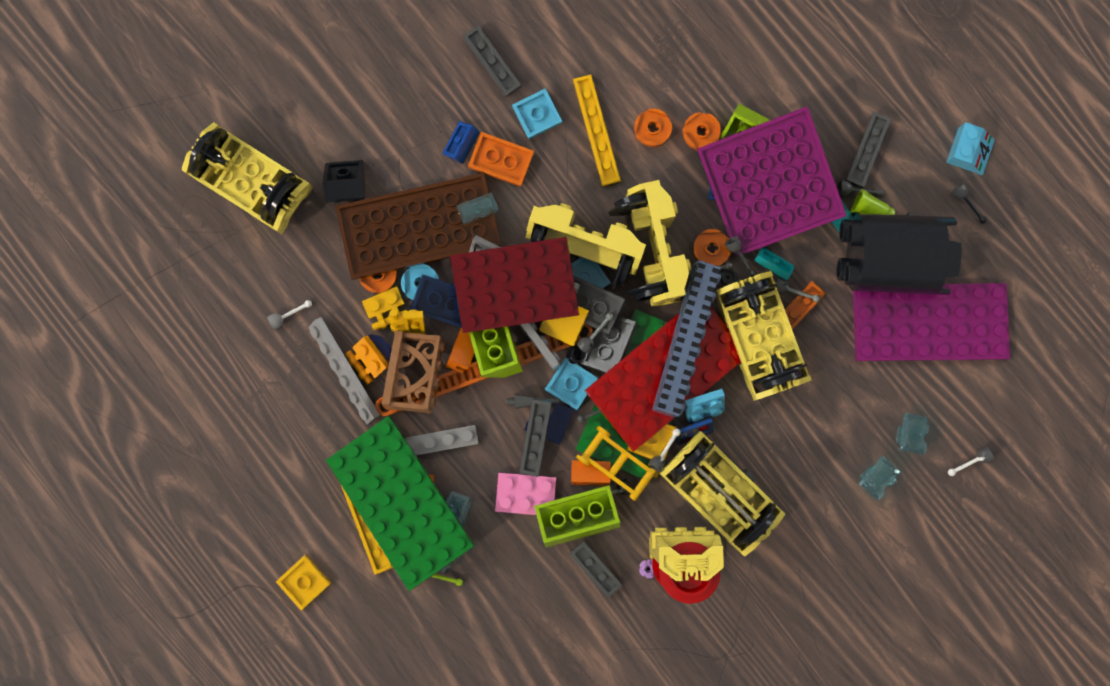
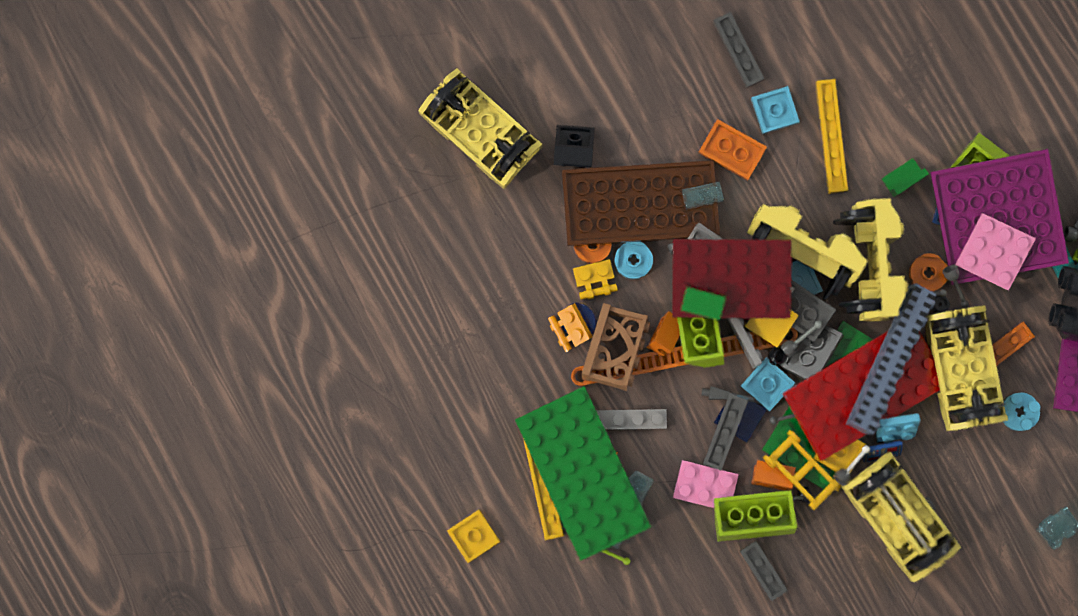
camera: 10 degrees right, 0 degrees up
hinge [267,300,312,330] -> none
light grey plate [309,317,380,425] -> none
yellow plate [388,310,426,335] -> none
dark blue plate [410,274,462,328] -> none
blue slope [442,121,480,164] -> none
orange plate [634,108,672,147] -> none
lavender plate [639,559,654,578] -> none
light yellow piece [649,527,724,604] -> none
orange plate [682,112,721,151] -> none
teal plate [754,247,795,281] -> none
hinge [776,278,820,302] -> none
none -> green panel [681,286,726,320]
none -> green panel [882,158,929,197]
none -> bright pink plate [955,213,1036,291]
none -> medium azure plate [1003,392,1040,431]

